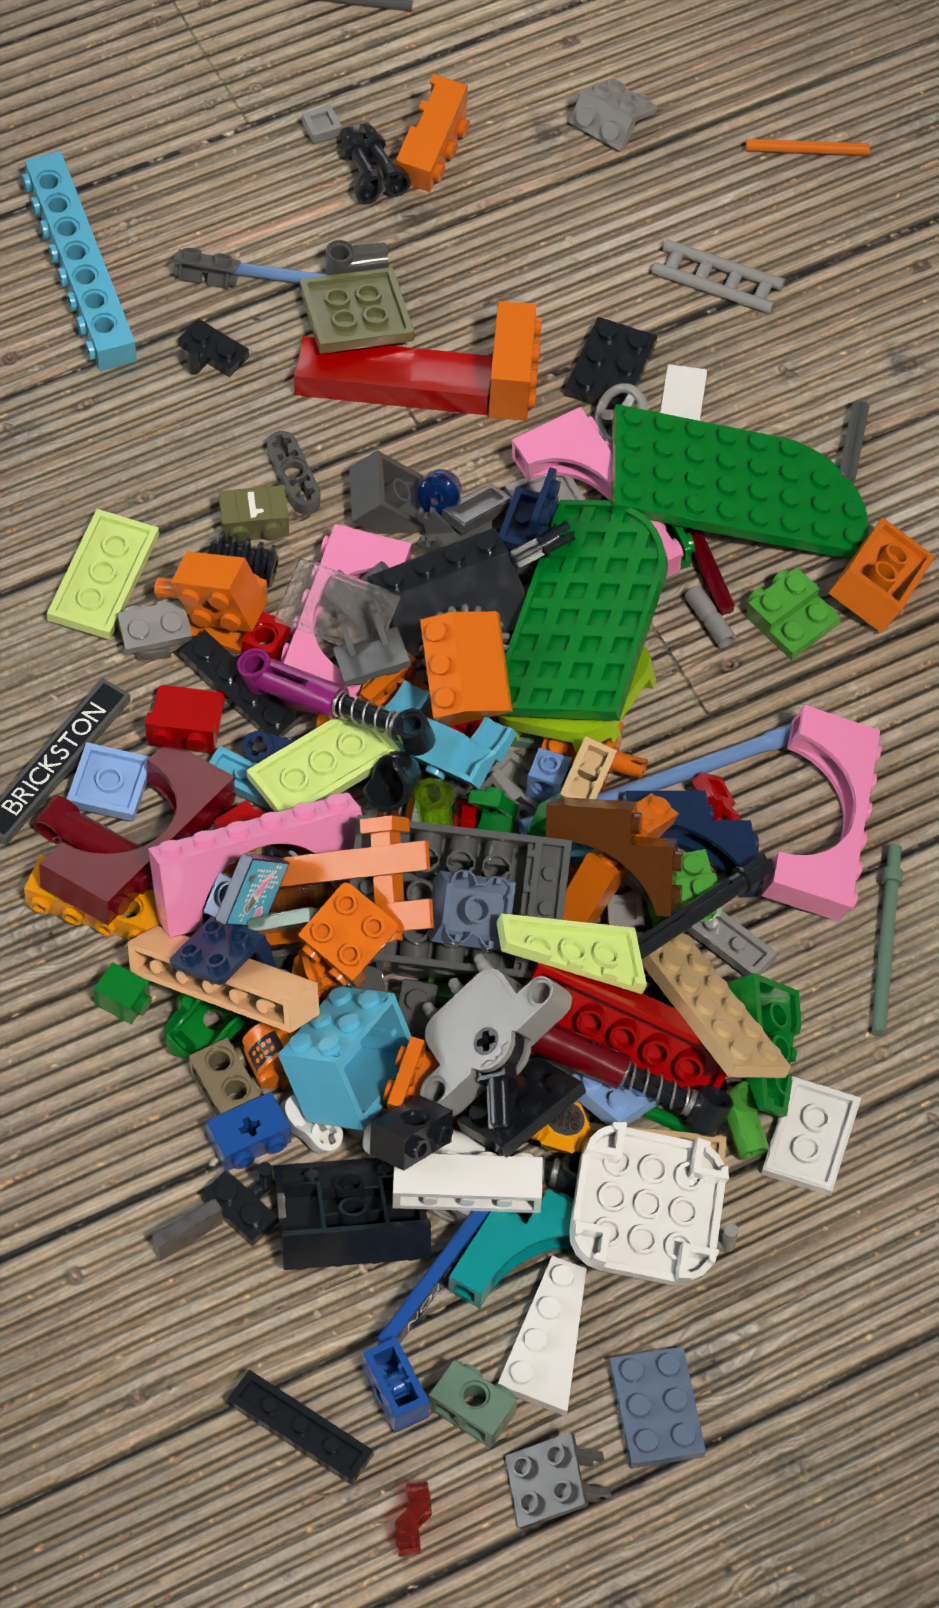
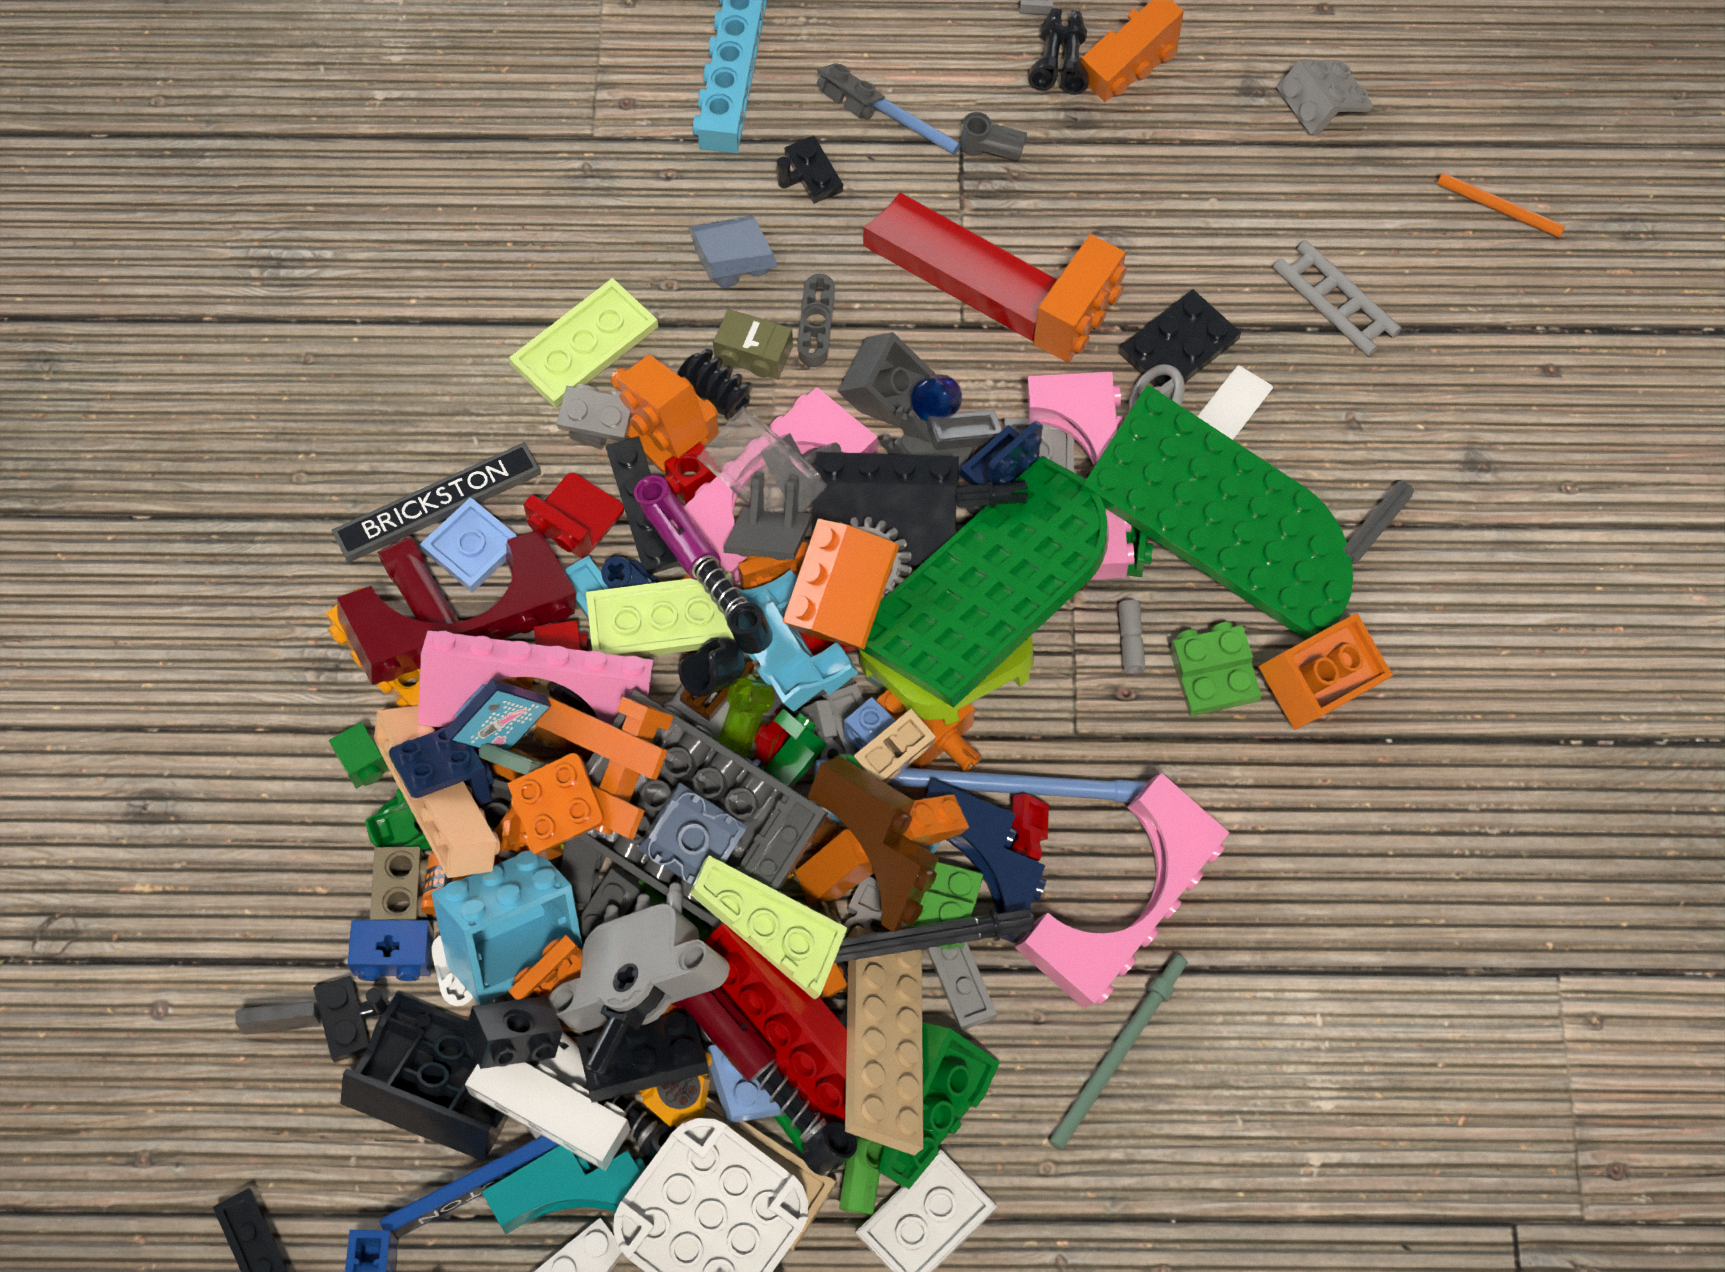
camera: 30 degrees right, 5 degrees up
olive plate [299,267,415,354] -> none
dark red axle [688,529,735,616] -> none
none -> sand blue slope [689,215,778,288]

